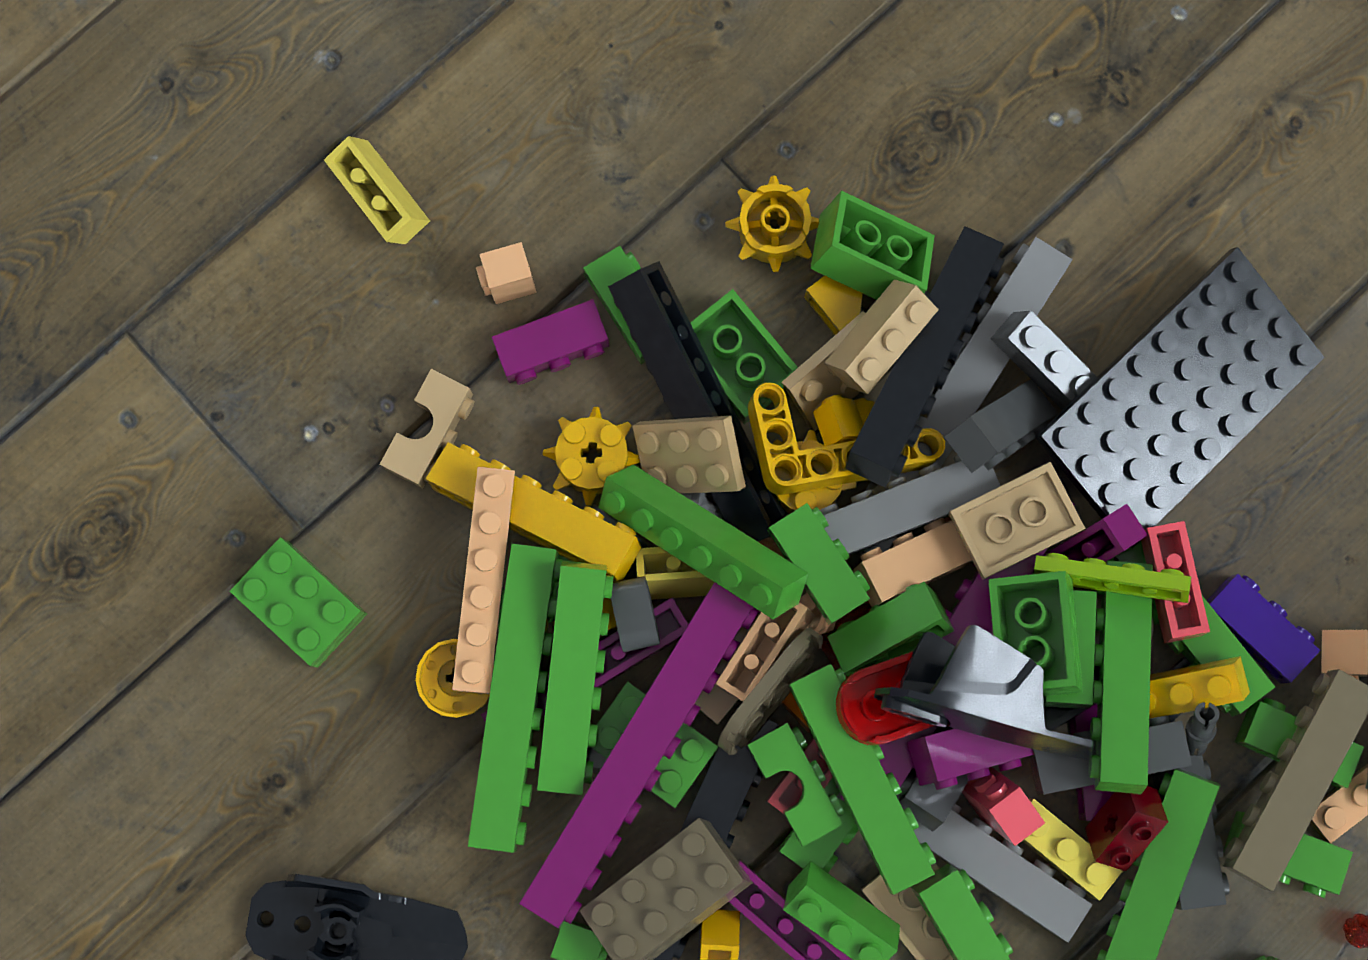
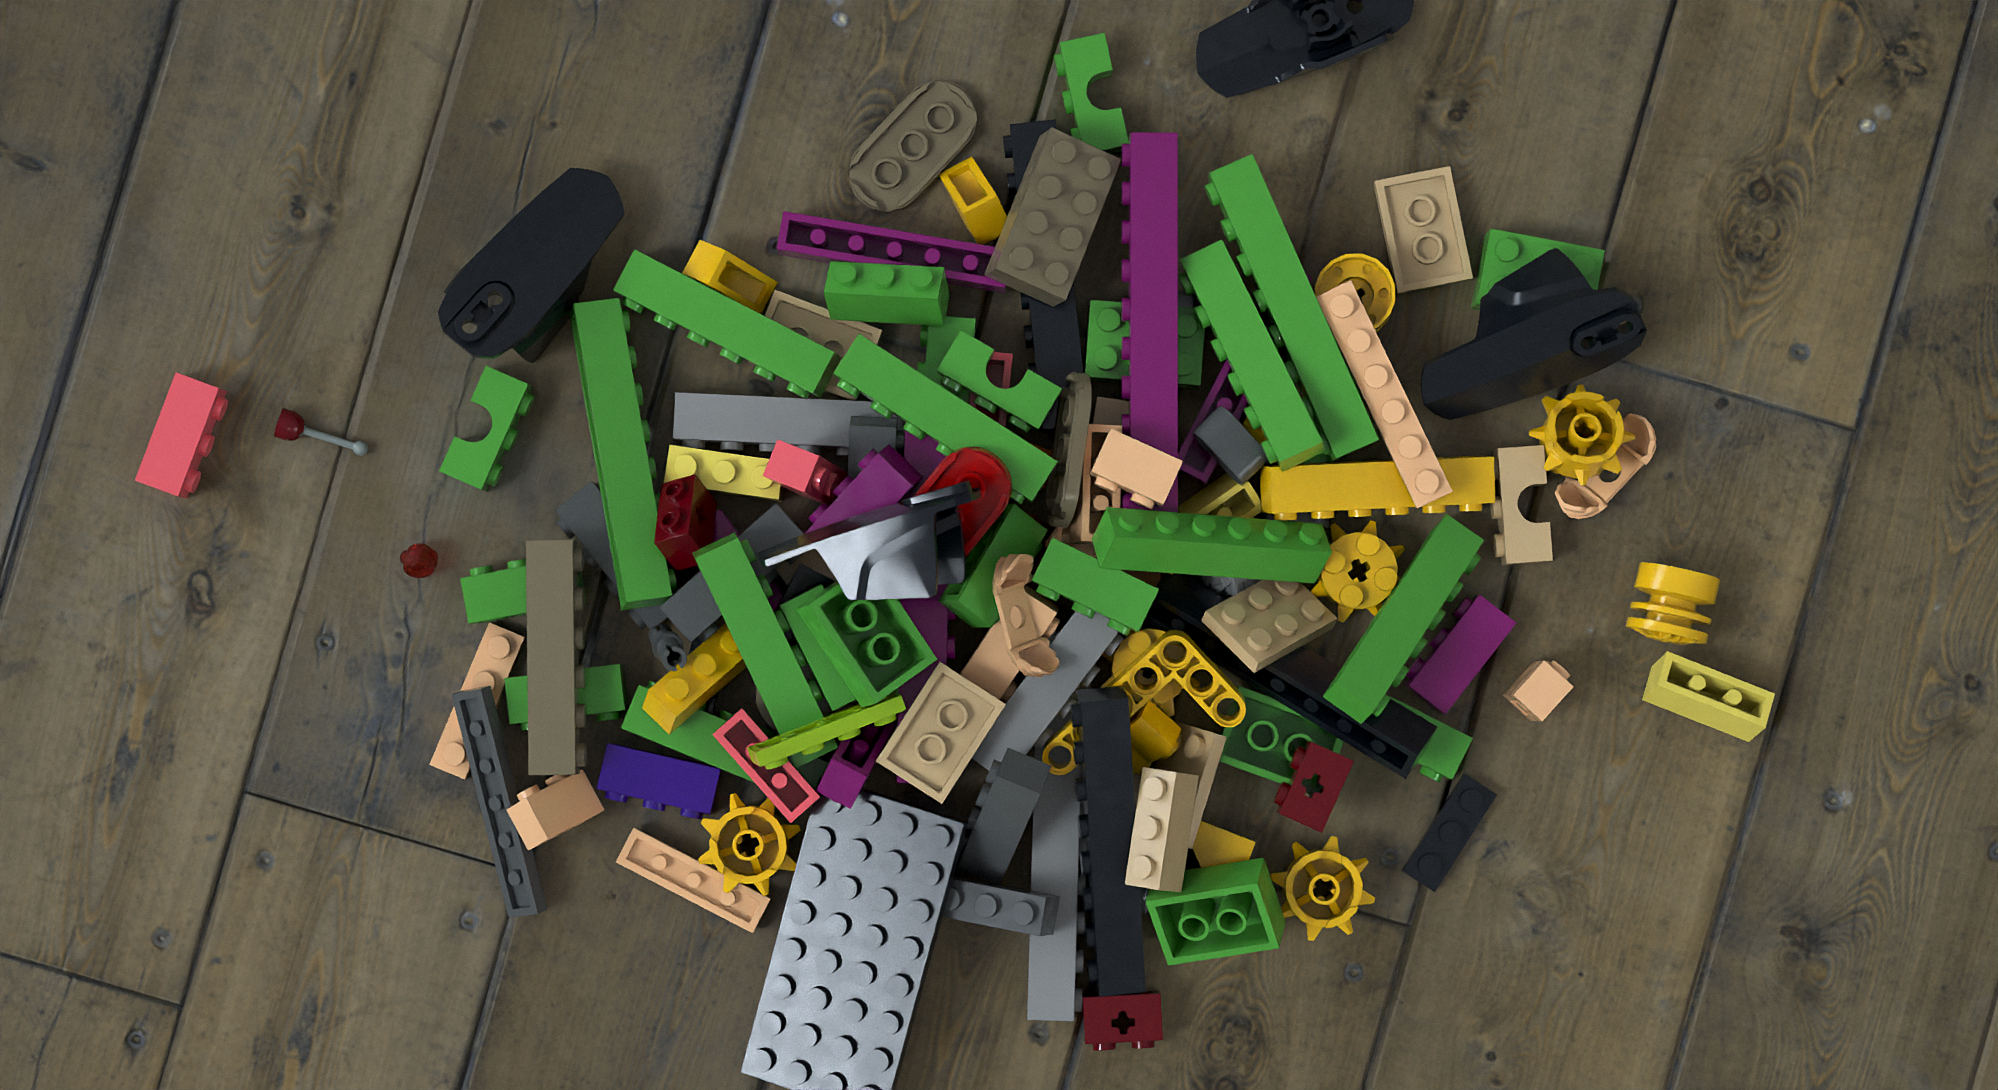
camera: 150 degrees right, 5 degrees up
none -> light nougat plate [616,827,771,933]
none -> yellow brick [698,793,801,896]
none -> light nougat piece [992,554,1060,677]
none -> dark red brick [1082,990,1163,1051]
none -> light nougat brick [1089,429,1183,510]
none -> dark red brick [1273,741,1354,833]
none -> bright green brick [1323,513,1484,724]
none -> tan plate [1373,166,1473,295]
none -> black plate [1401,774,1497,892]
none -> black piece [1421,248,1647,420]
none -> yellow brick [1528,384,1635,486]
none -> light nougat piece [1555,413,1656,519]
none -> yellow wheel [1626,562,1720,645]

